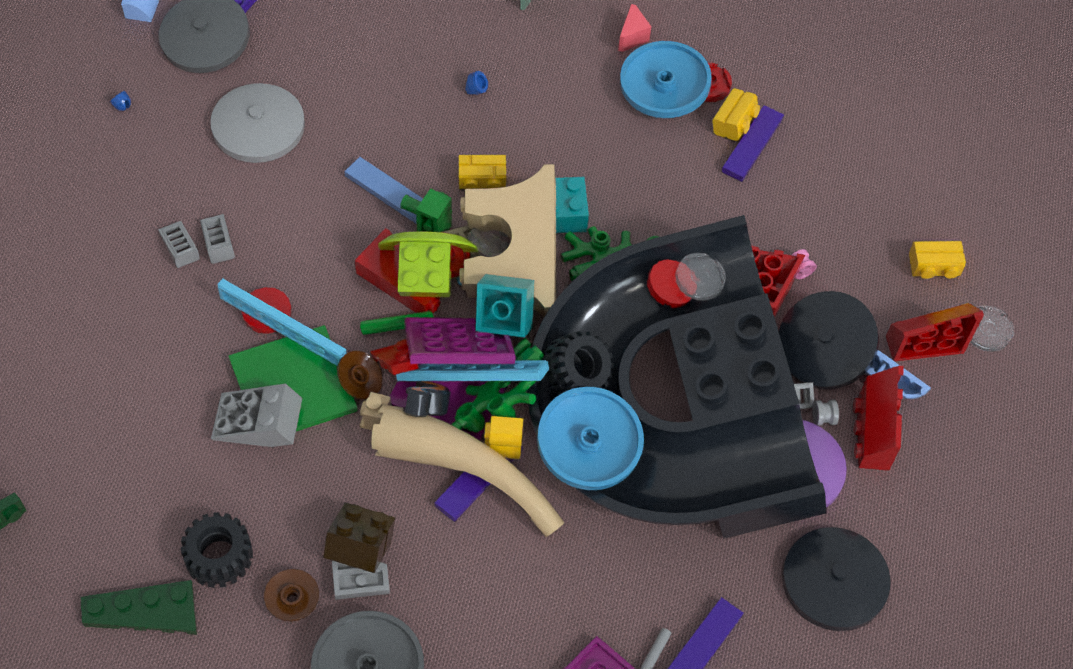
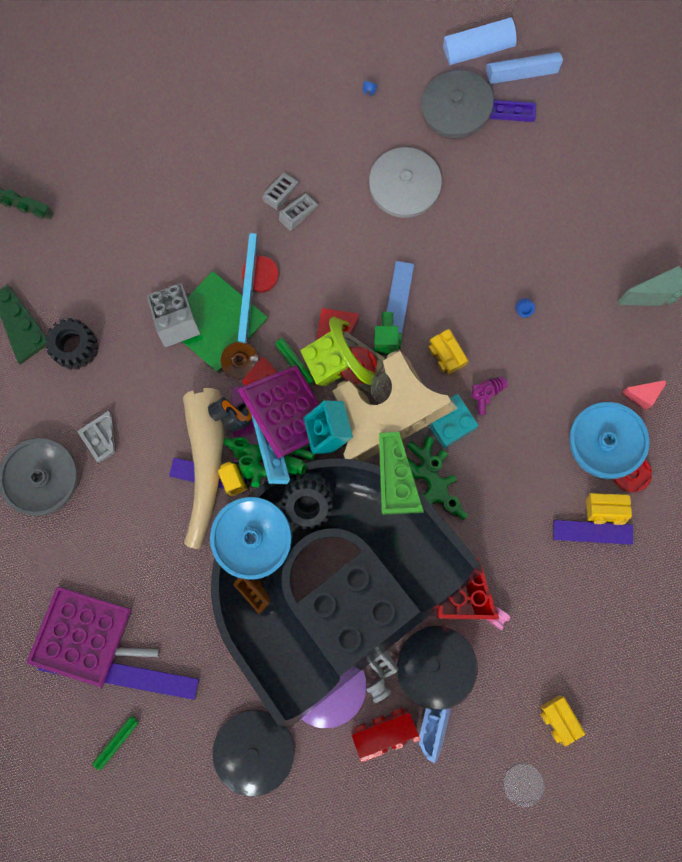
camera: 70 degrees right, 20 degrees up
reddish brown dish [264,569,319,622] -> none
dark brown piece [323,502,396,573] -> none
tan brick [360,392,391,430] -> none
red tile [647,259,696,308] -> none
clear tile [675,253,726,300] -> none
red wedge [886,303,984,362] -> none
none -> reddish brown slope [233,578,271,614]
none -> bright green wing [379,432,424,515]
none -> magenta piece [472,377,508,415]

